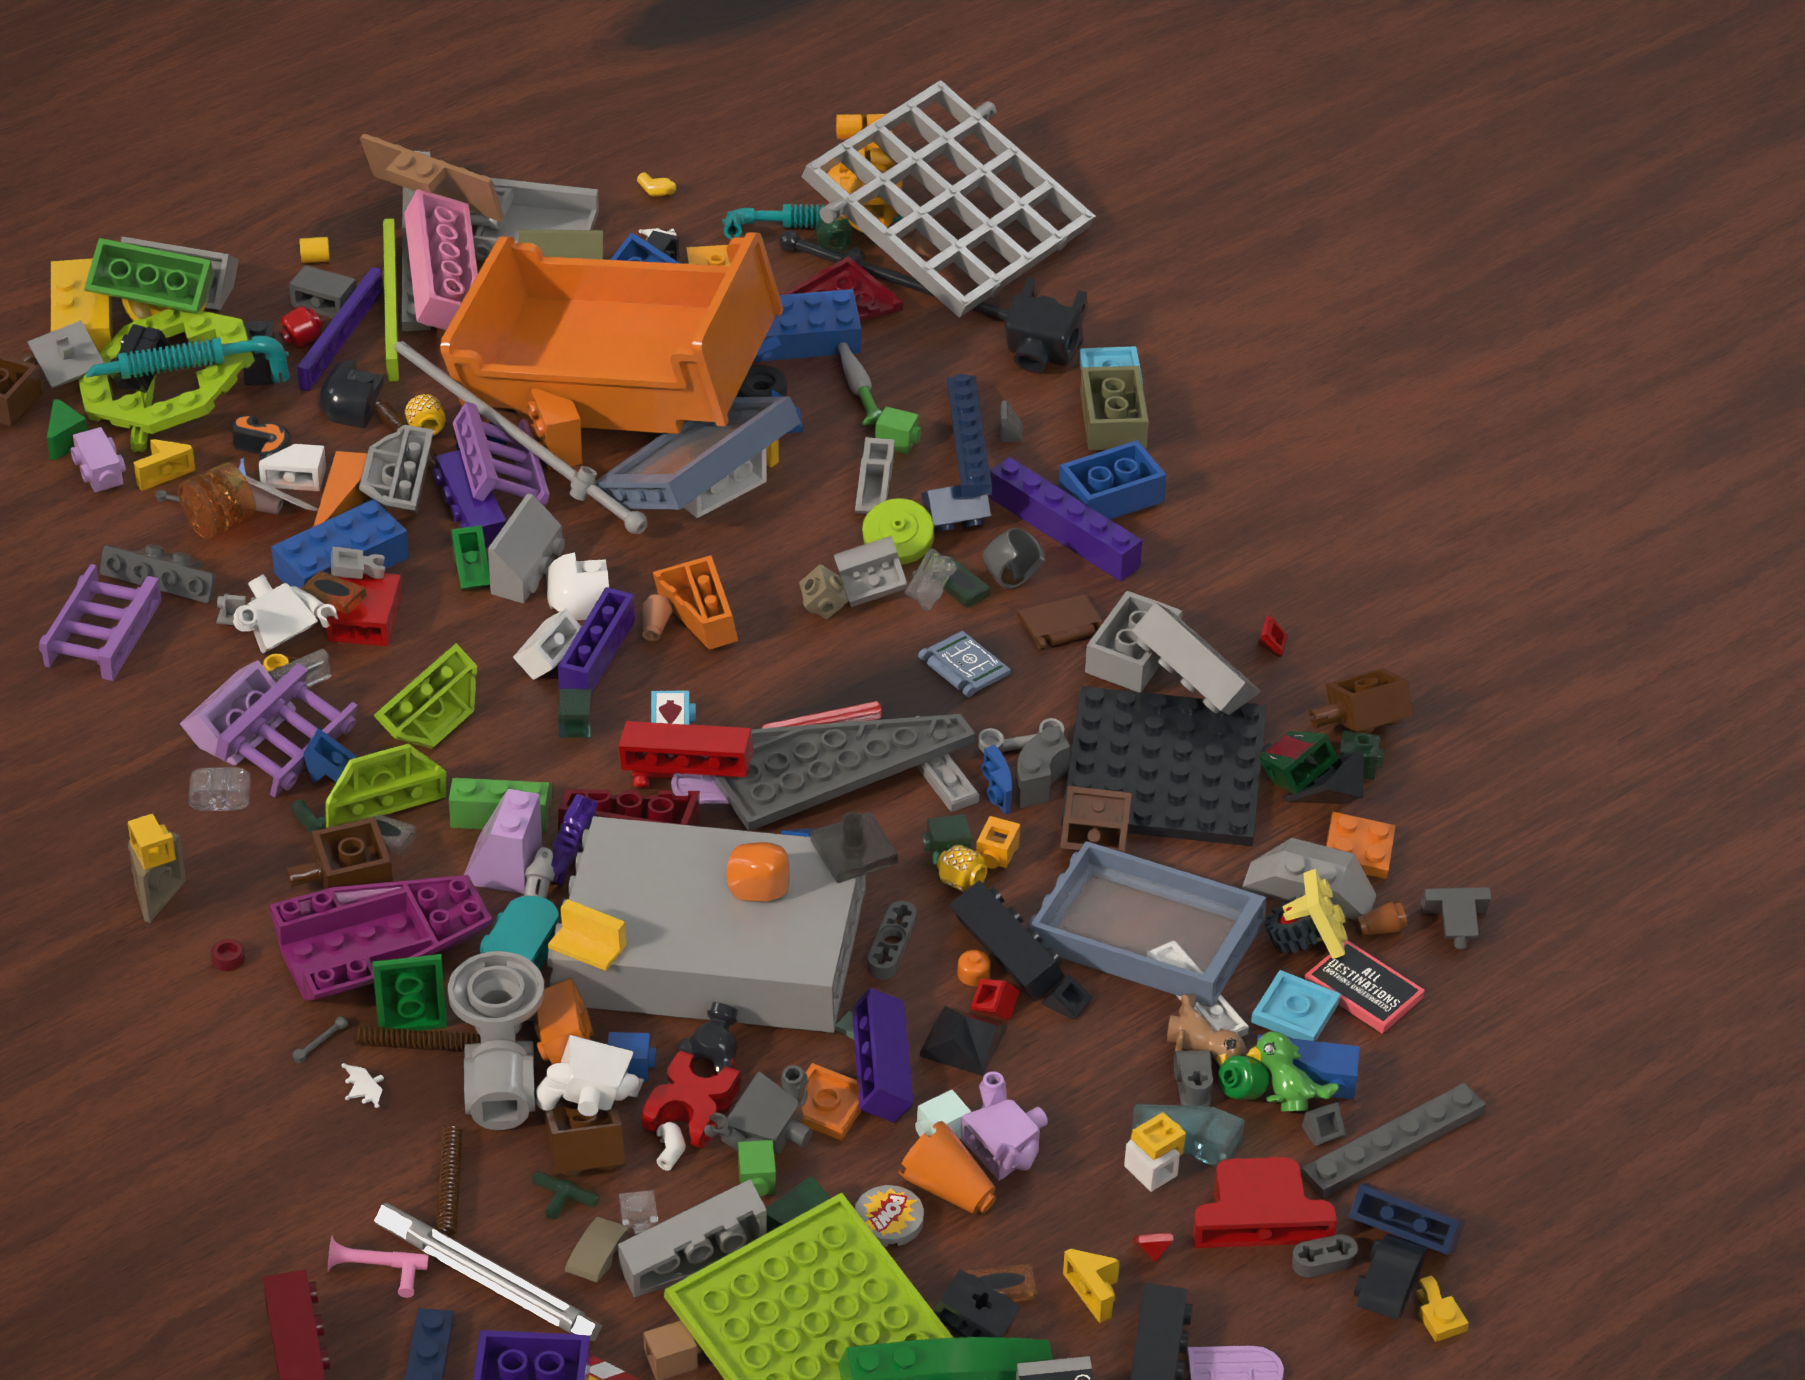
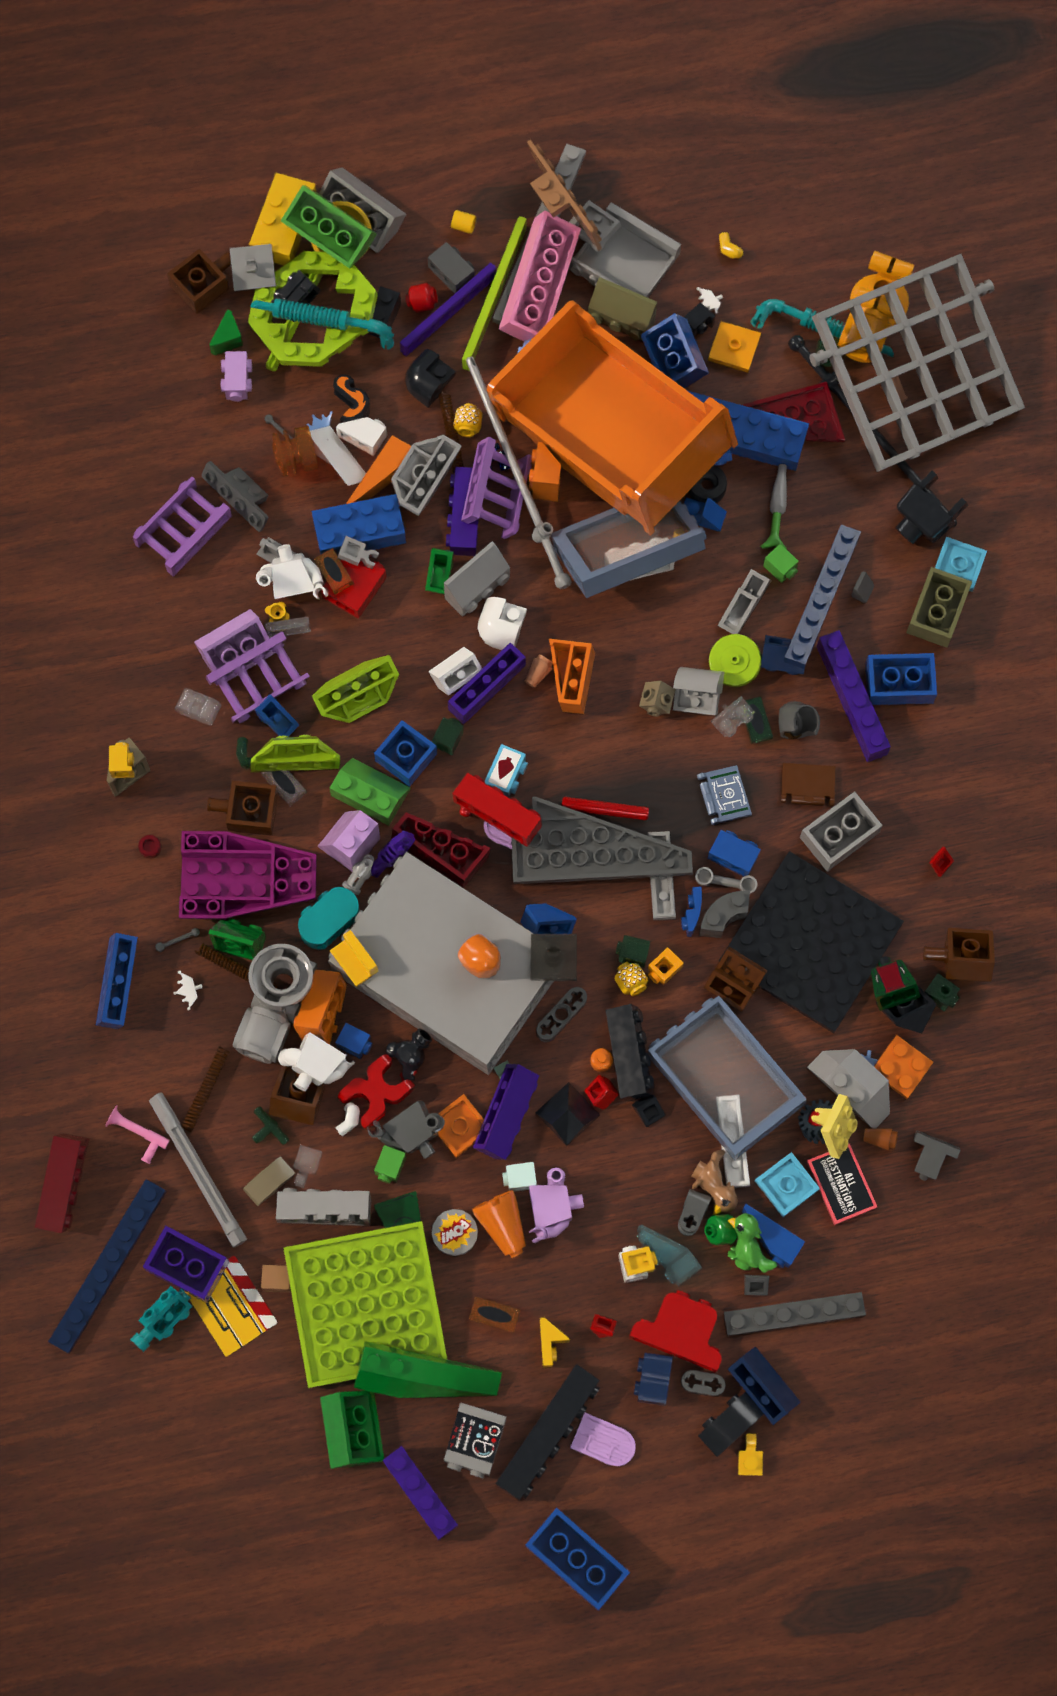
camera: 25 degrees right, 30 degrees up
yellow slope [134,439,195,491] -> none
black brick [934,1269,1021,1338] -> none
light grey slope [1131,602,1261,715] -> none
none -> blue brick [96,933,138,1029]
none -> blue brick [374,720,437,787]
none -> dark blue brick [634,1353,673,1406]
none -> blue brick [707,830,761,876]

